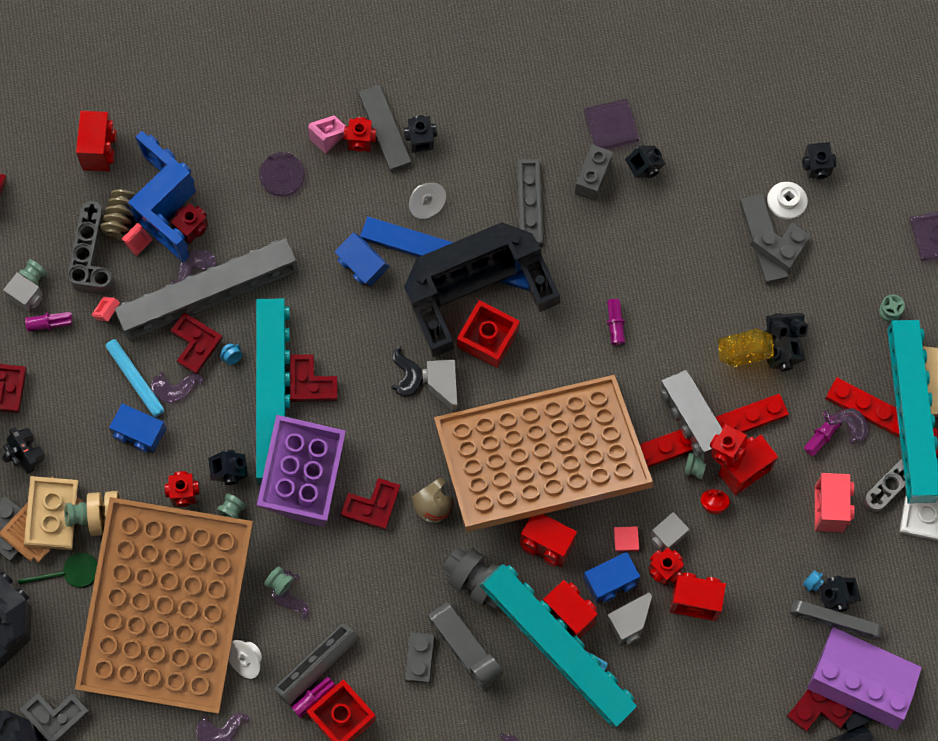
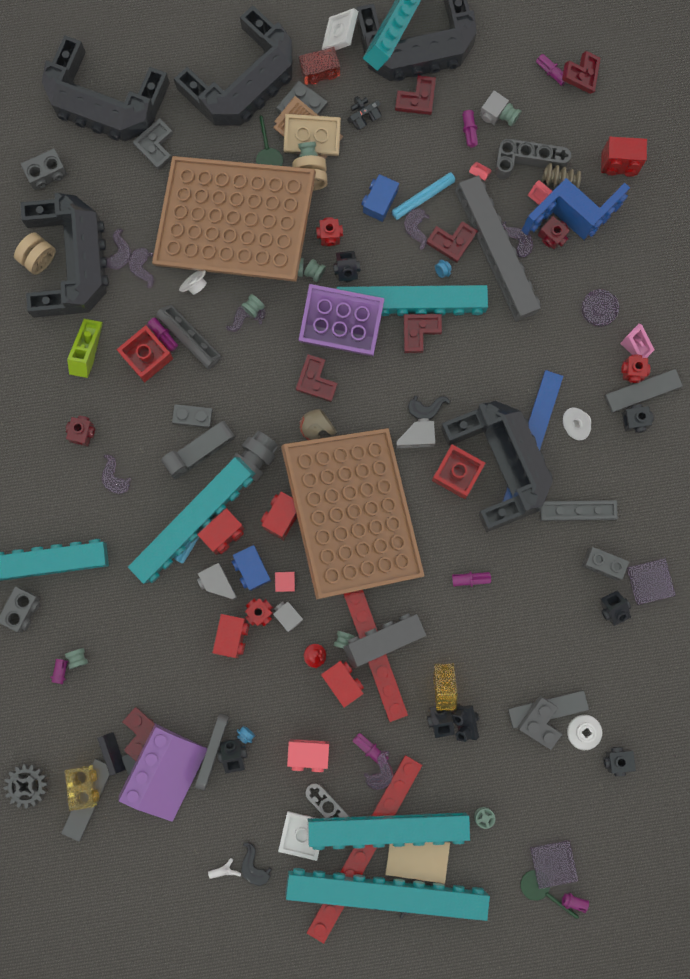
camera: 90 degrees right, 10 degrees up
blue brick [335,232,390,286] -> none
red brick [710,425,747,468] -> none

